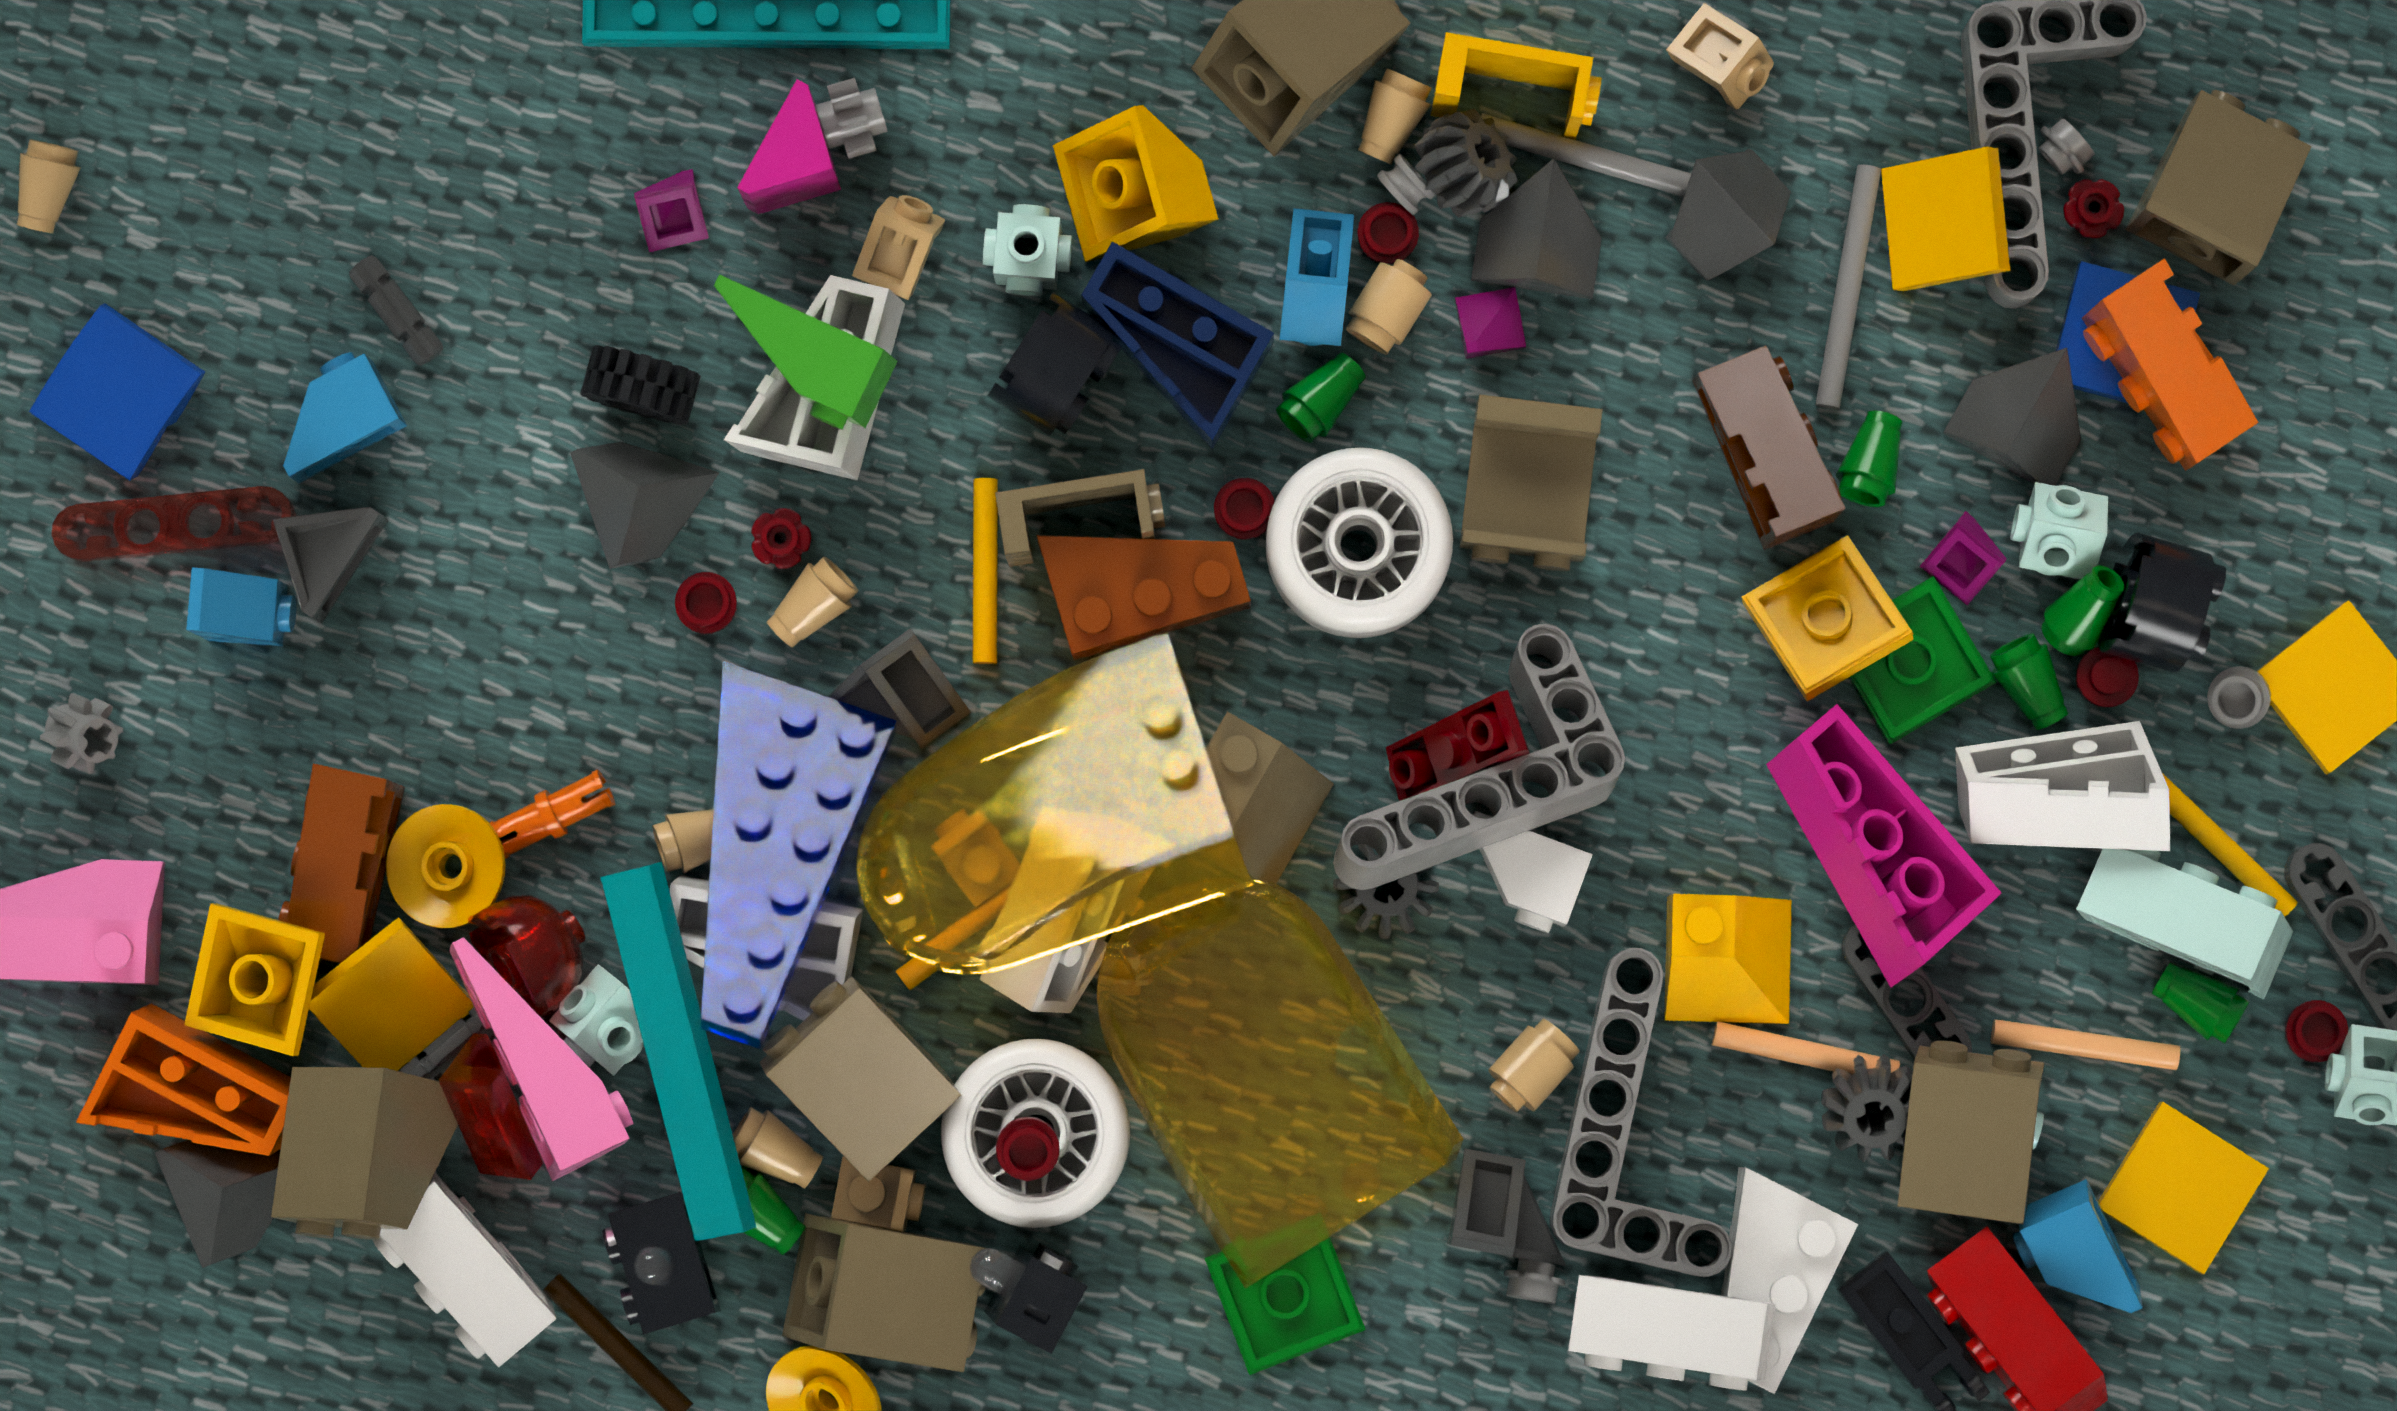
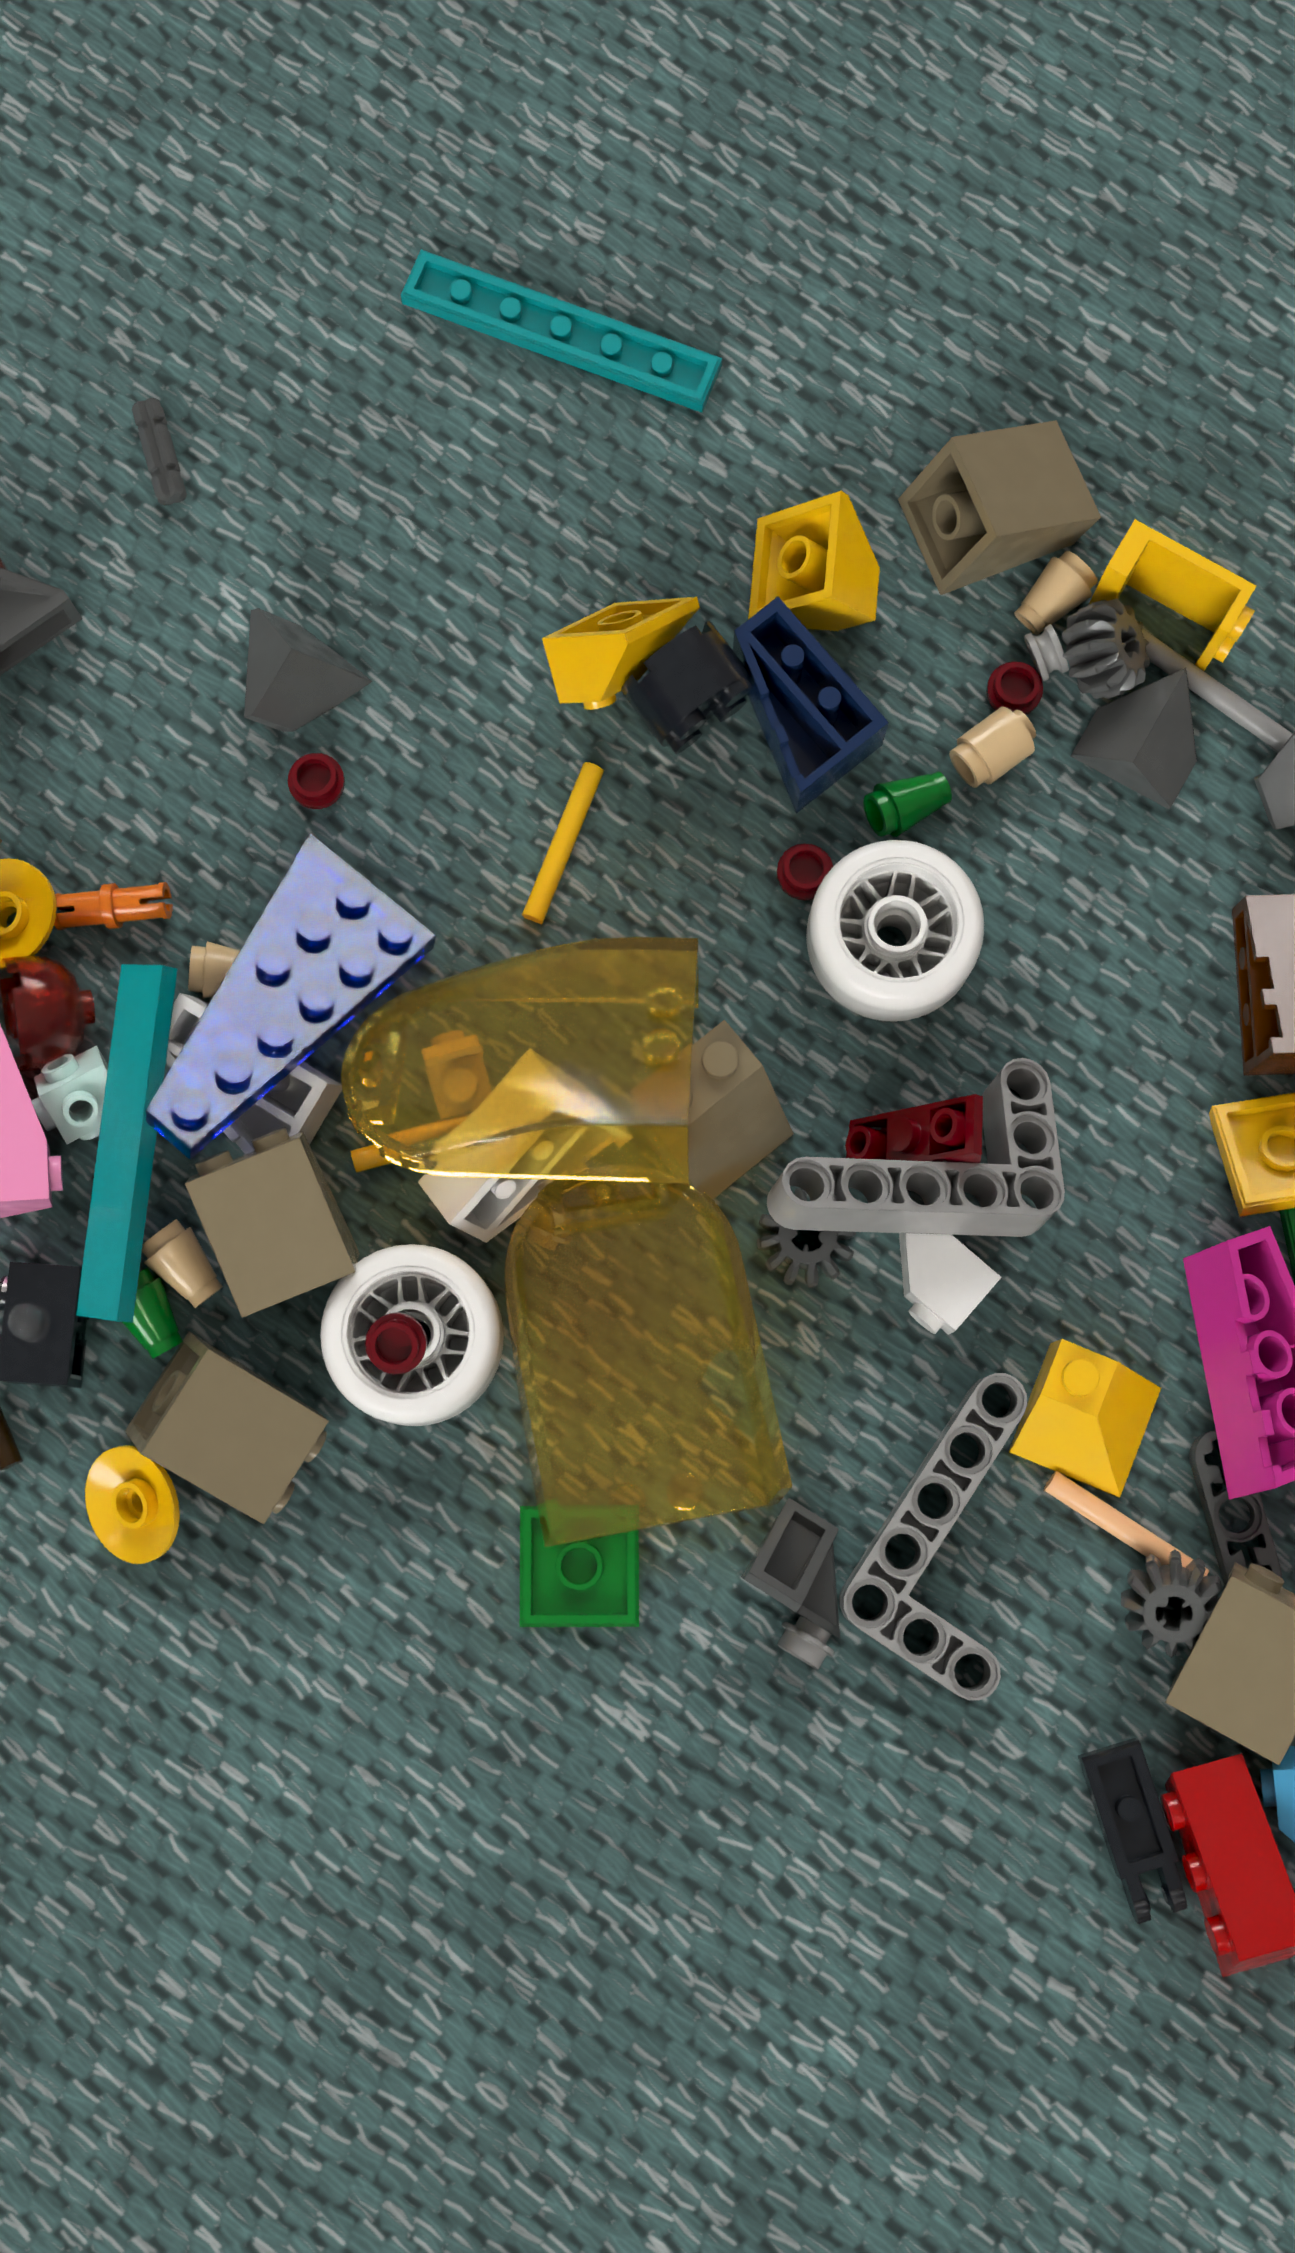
camera: 20 degrees right, 5 degrees down
dark azure slope [283,352,407,484] -> none
black tyre [580,345,701,425] -> none
magenta slope [634,169,709,252] -> none
bright green slope [714,274,898,430] -> none
white wedge [724,275,905,480] -> none
dark pink slope [737,79,841,214] -> none
dark red plate [751,508,812,569] -> none
tan cone [767,557,858,648] -> none
light grey gear [816,78,888,159] -> none
dark grey slope [818,628,971,749] -> none
tan bracket [831,1156,926,1232] -> none
tan bracket [852,195,945,300] -> none
black piece [970,1243,1088,1354] -> none
light aqua brick [983,204,1072,296] -> none
dark tan panel [995,469,1165,567] -> none
dark orange wedge [1036,535,1251,660] -> none
dark azure slope [1279,208,1354,346] -> none
magenta slope [1455,287,1526,359] -> none
dark tan panel [1459,394,1603,571] -> none
tan brick [1488,1018,1580,1112] -> none
white wedge [1568,1275,1775,1391] -> none
white wedge [1721,1167,1858,1394] -> none
none -> yellow slope [542,597,700,710]

